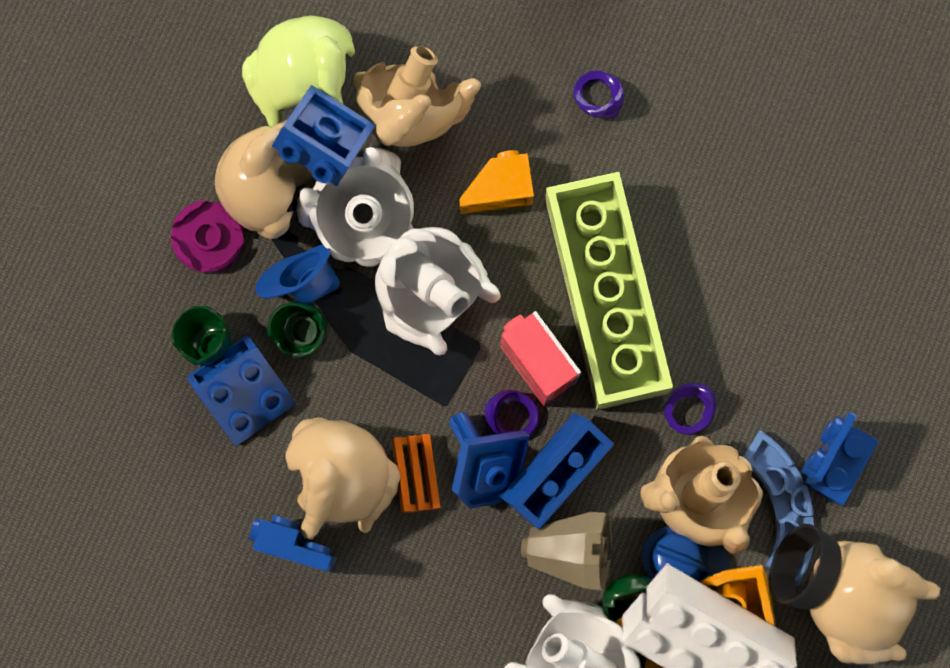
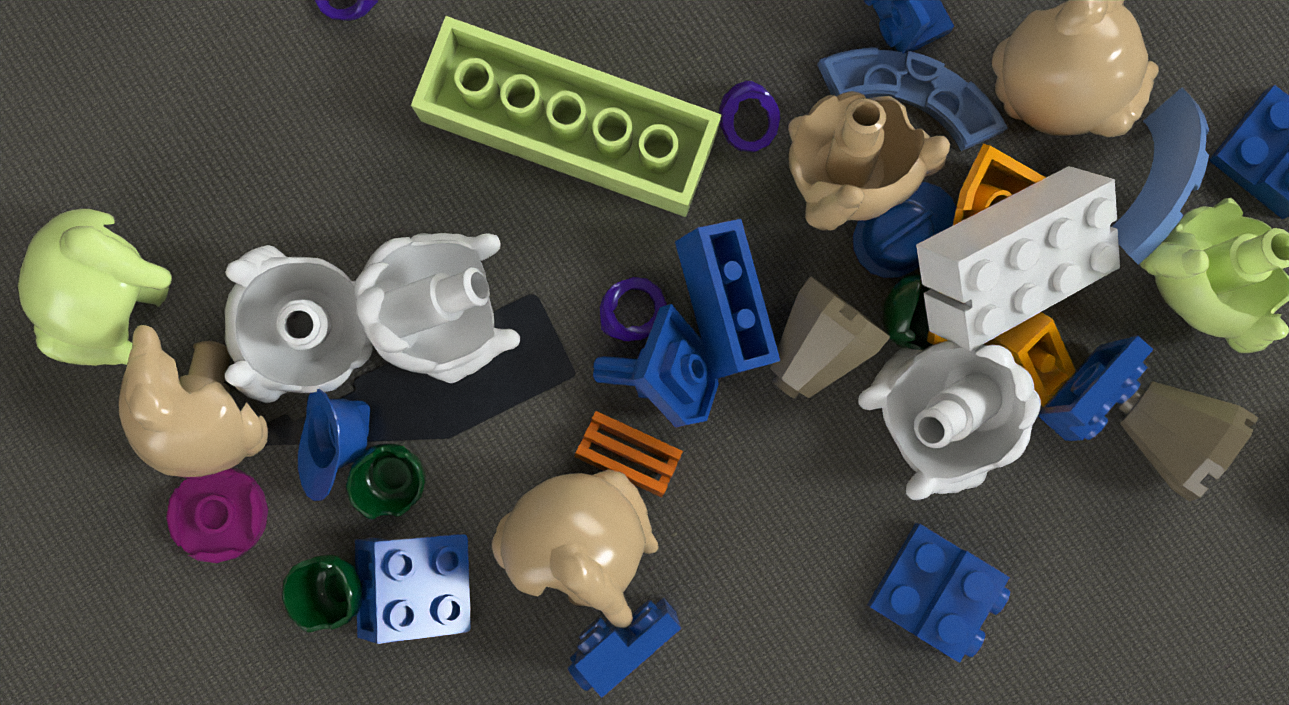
camera: 55 degrees left, 5 degrees up
blue plate [272,85,375,187] -> none
tan piece [353,46,481,147] -> none
light orange slope [459,150,534,215] -> none
coral piece [500,311,581,406] -> none
black tyre [769,524,842,609] -> none

